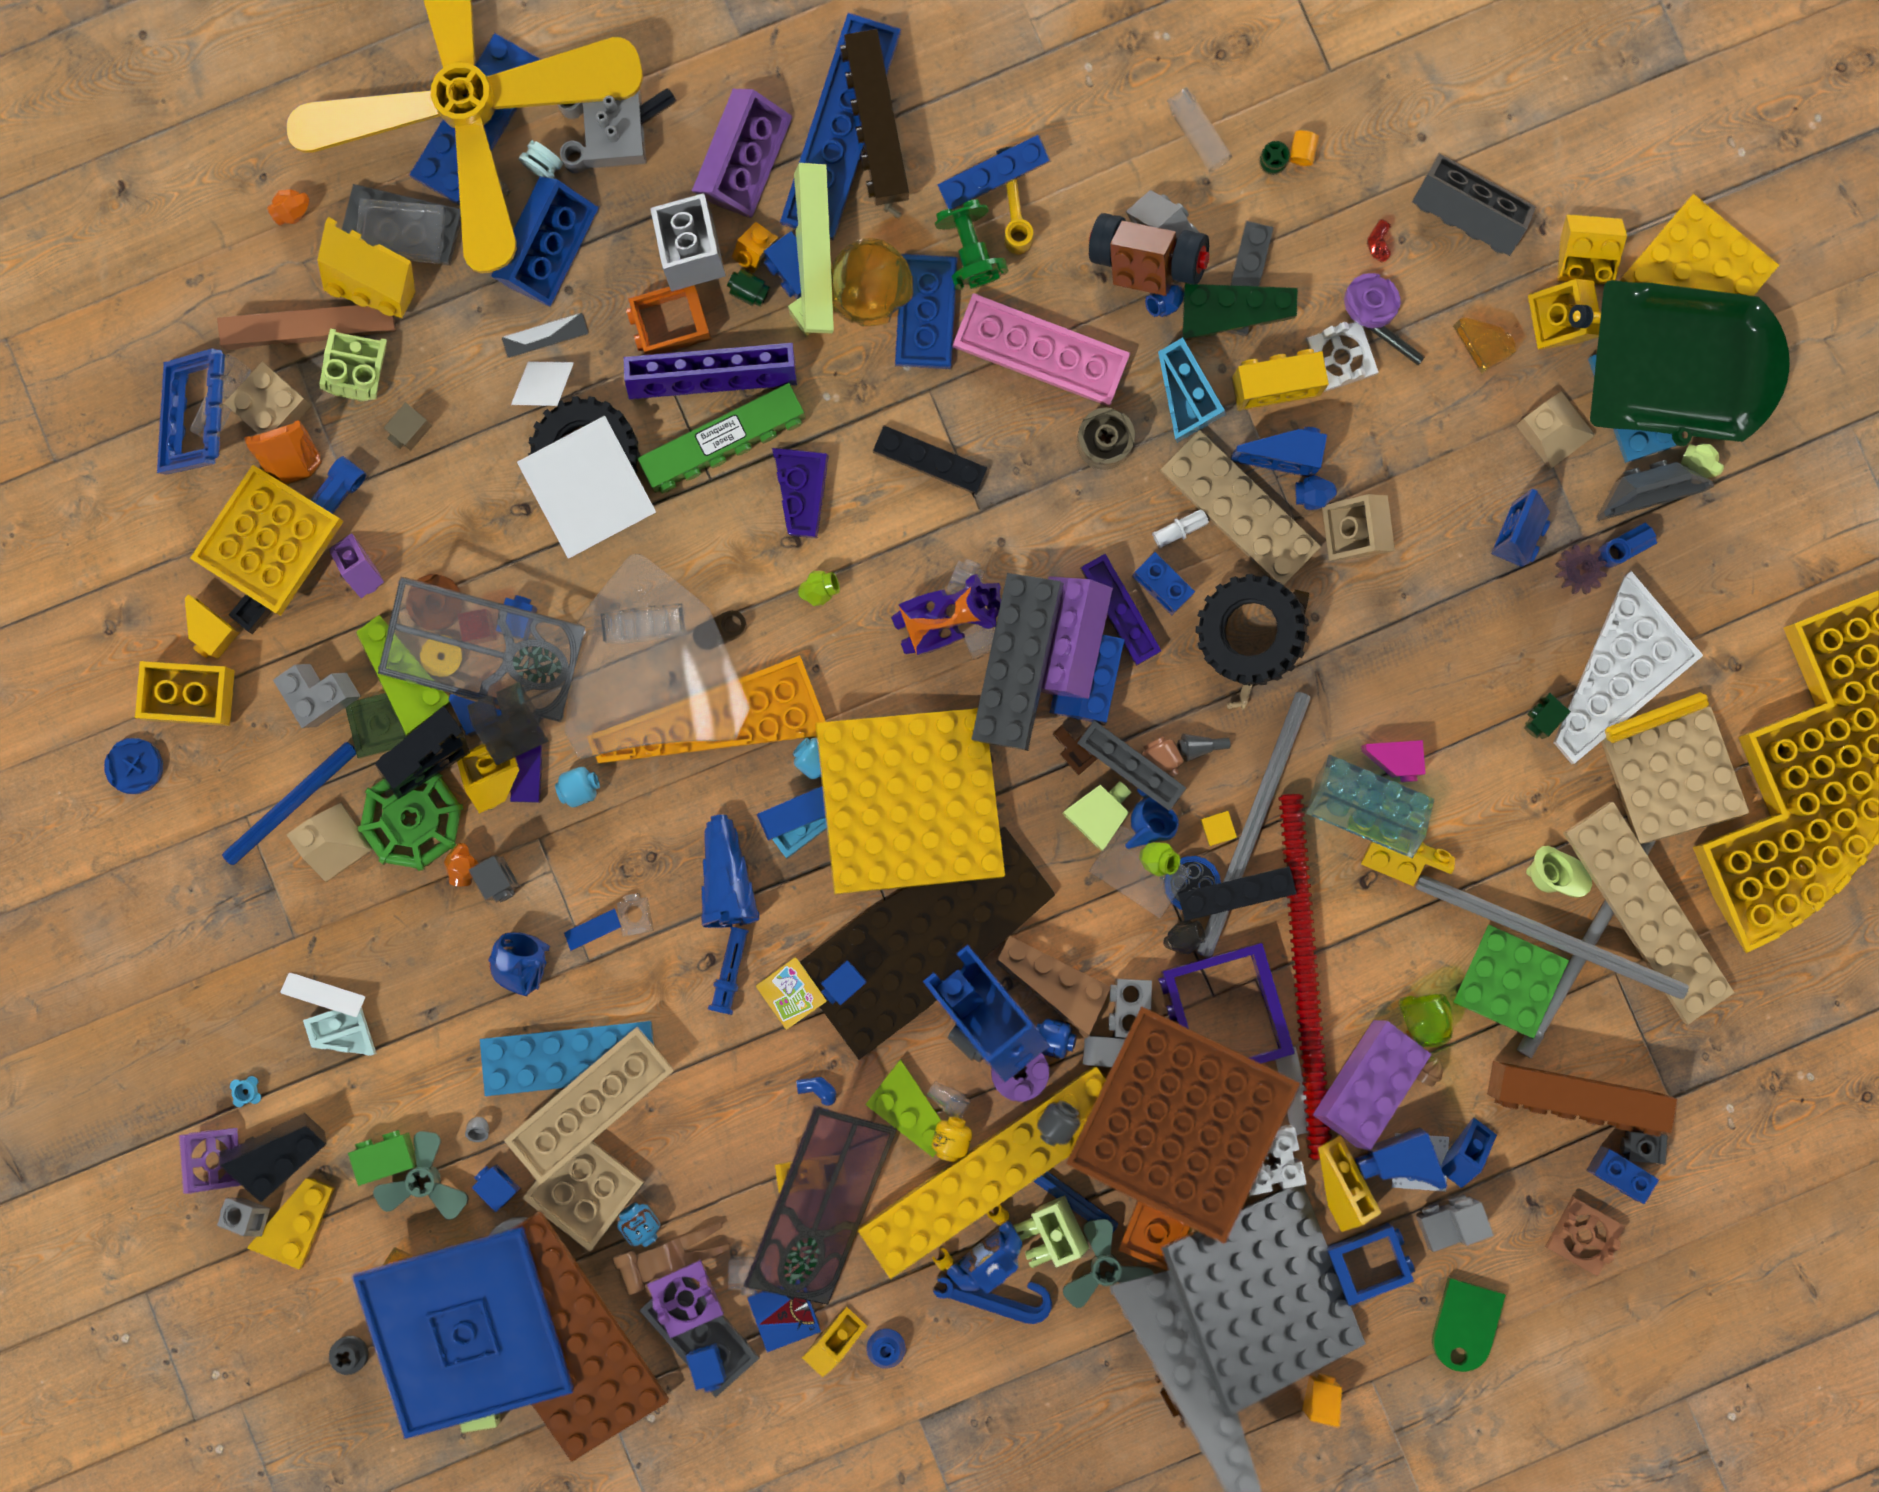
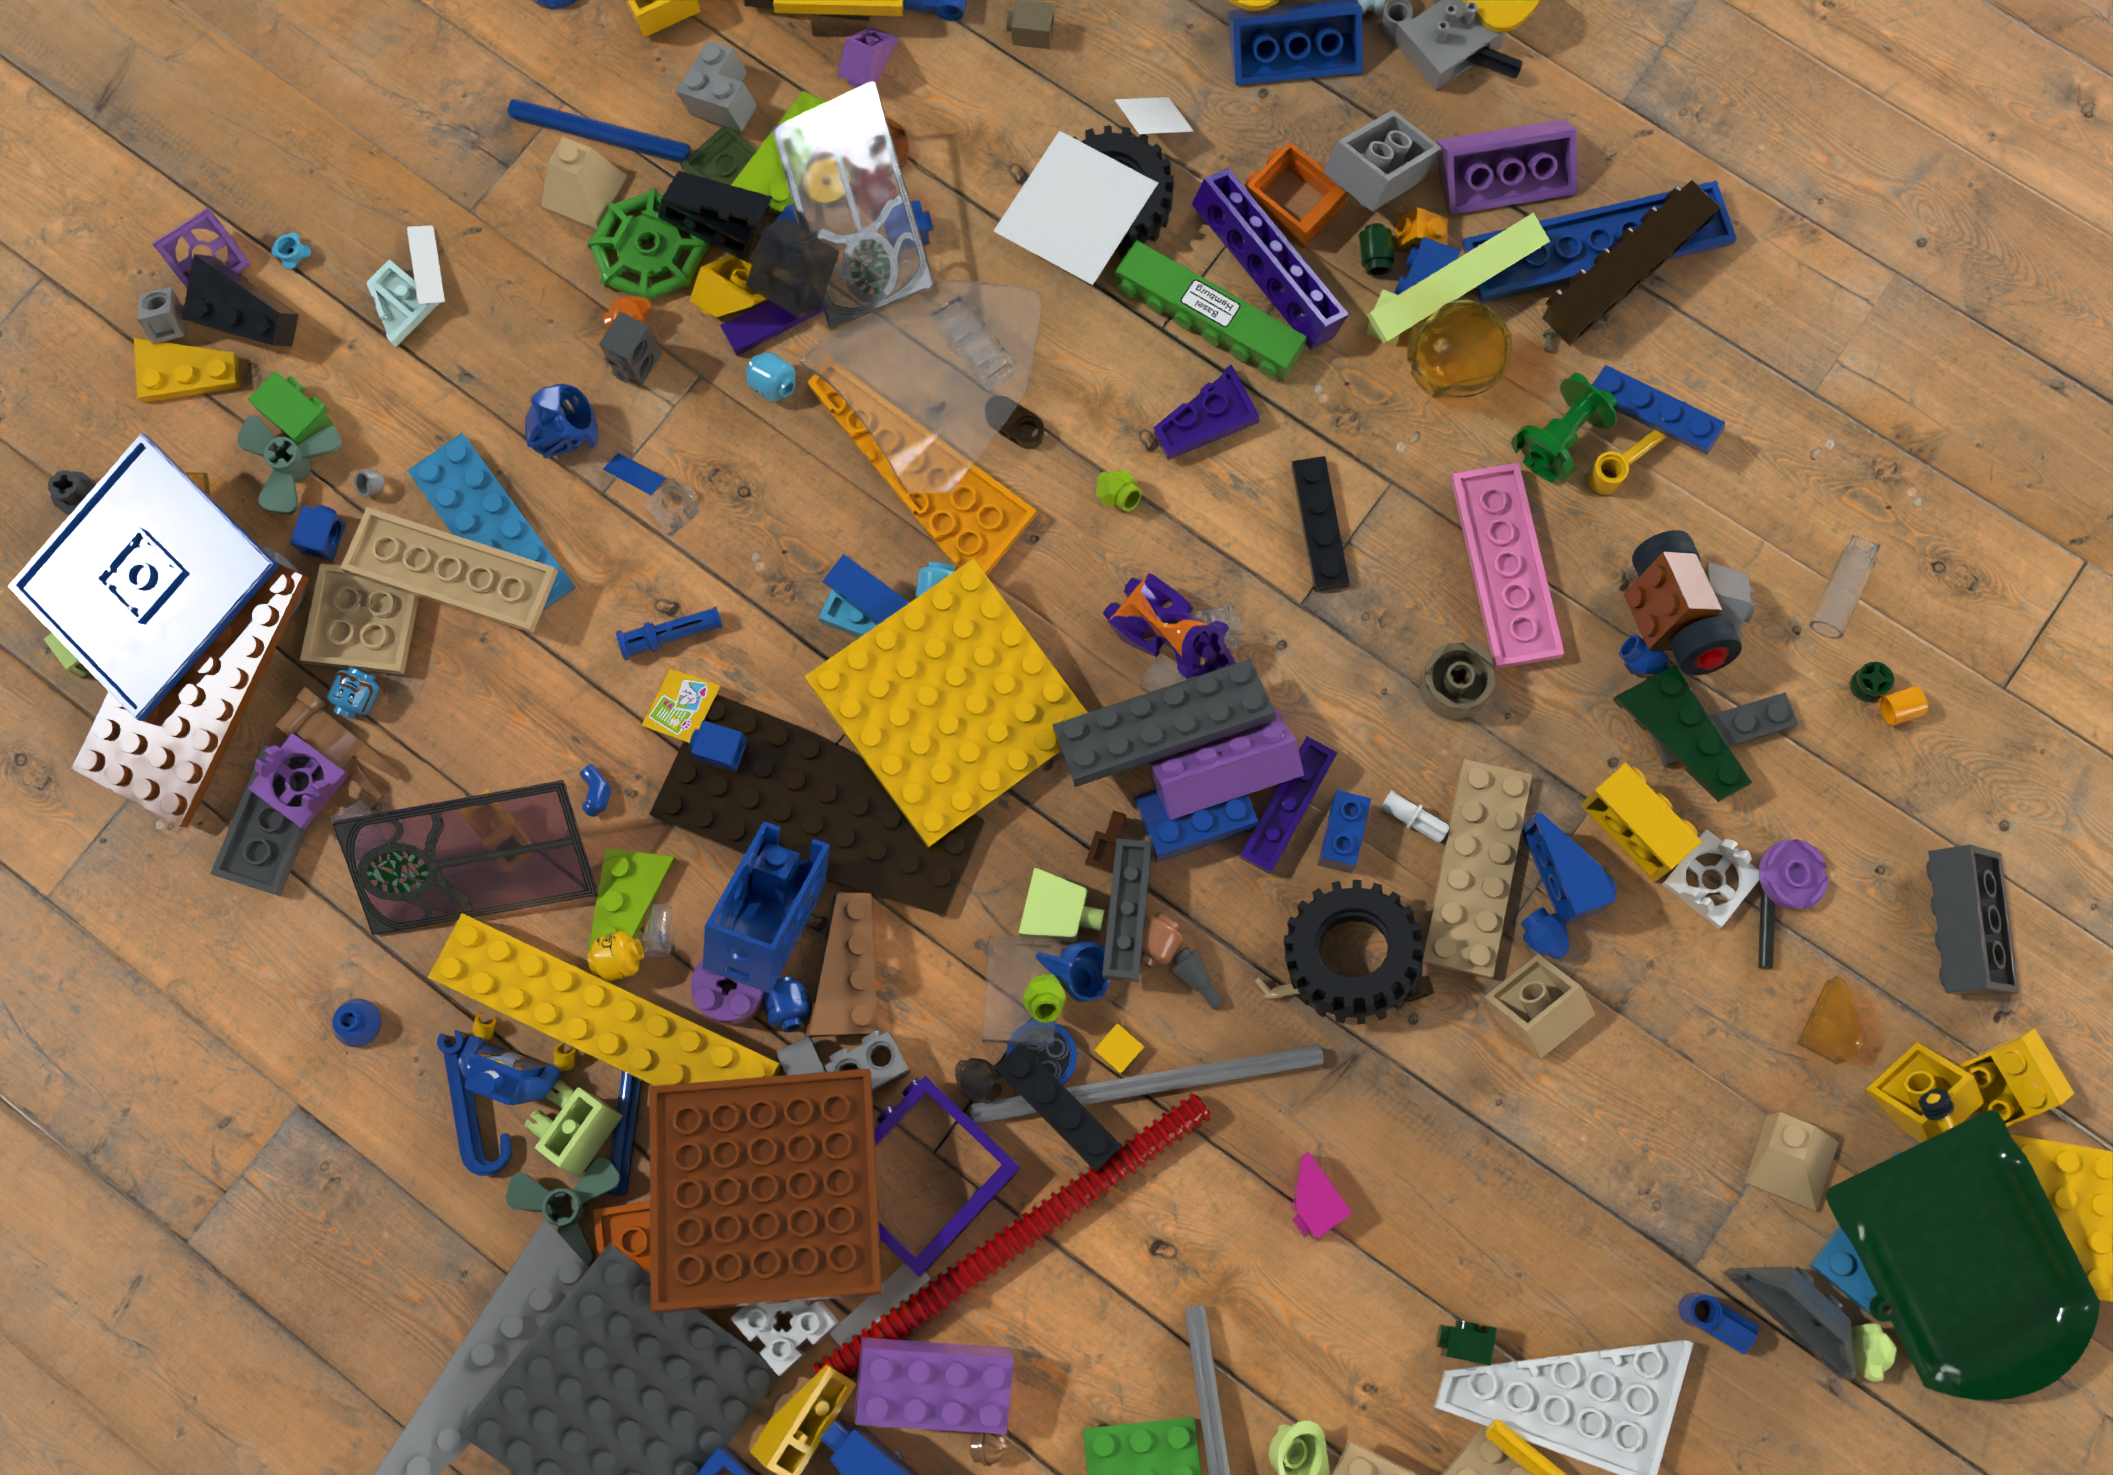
camera: 65 degrees right, 10 degrees down
dark grey sticker [502,313,588,358] -> none
blue brick [686,1343,726,1392] -> none
blue cone [701,815,760,928] -> none
blue tile [747,1278,822,1352] -> none
yellow slope [802,1307,868,1377] -> none
blue tile [895,254,957,369] -> none
dark grey head [1037,1101,1080,1146] -> none
medium azure wedge [1158,337,1226,443] -> none
clear light blue brick [1306,754,1434,858] -> none
yellow bracket [1346,814,1455,887] -> none
clear red arm [1367,219,1391,262] -> none
clear neon green piece [1399,994,1454,1048] -> none
blue slope [1491,489,1550,567] -> none
gear [1555,545,1607,595] -> none

